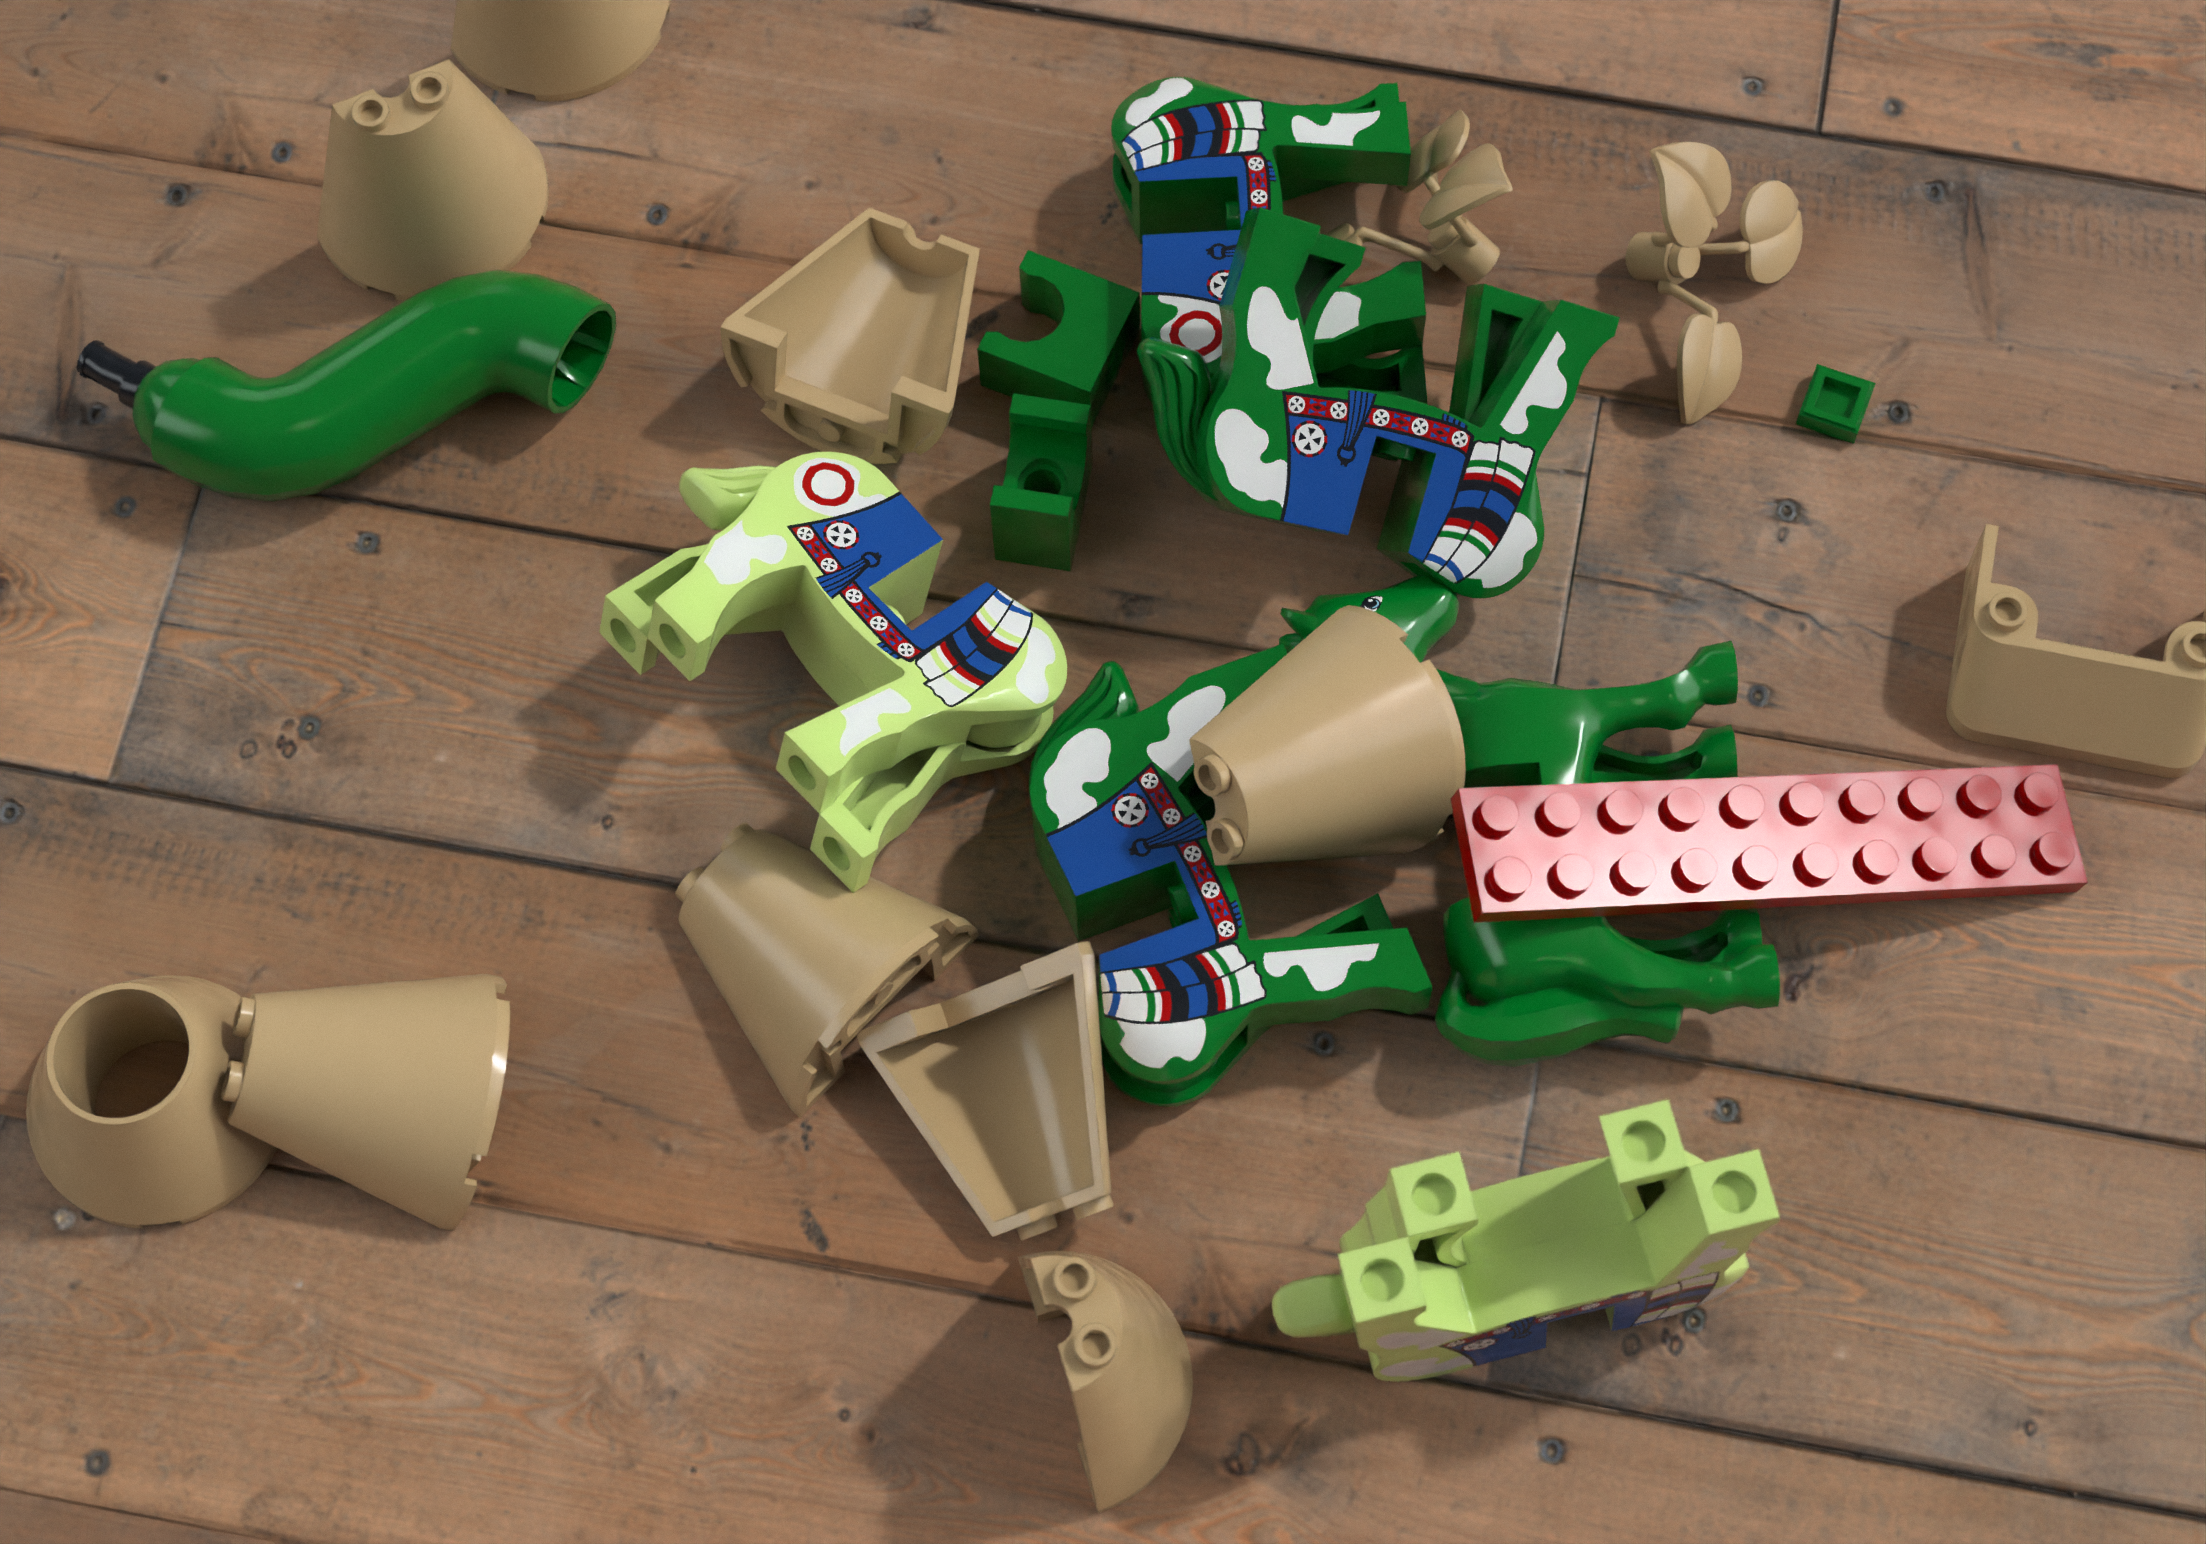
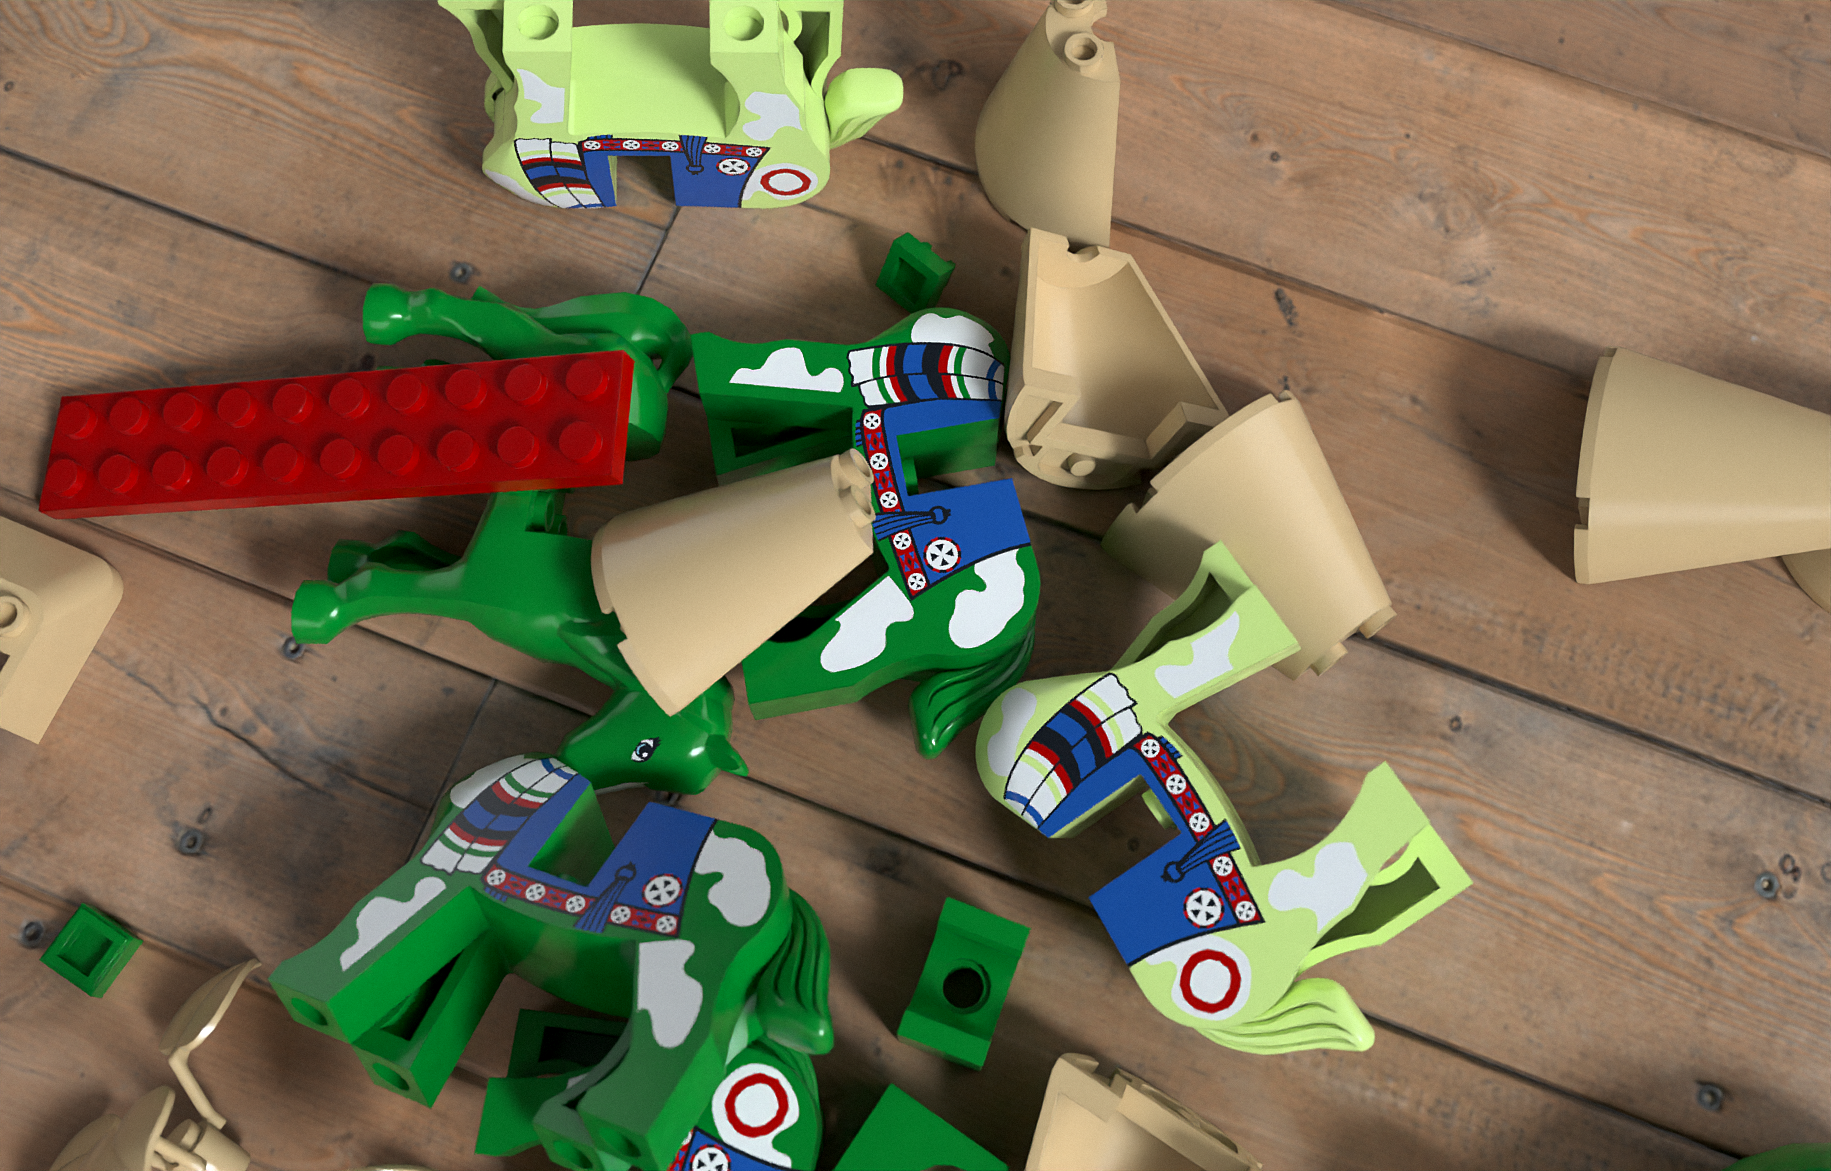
camera: 170 degrees left, 5 degrees up
none -> green tile [875,232,956,314]

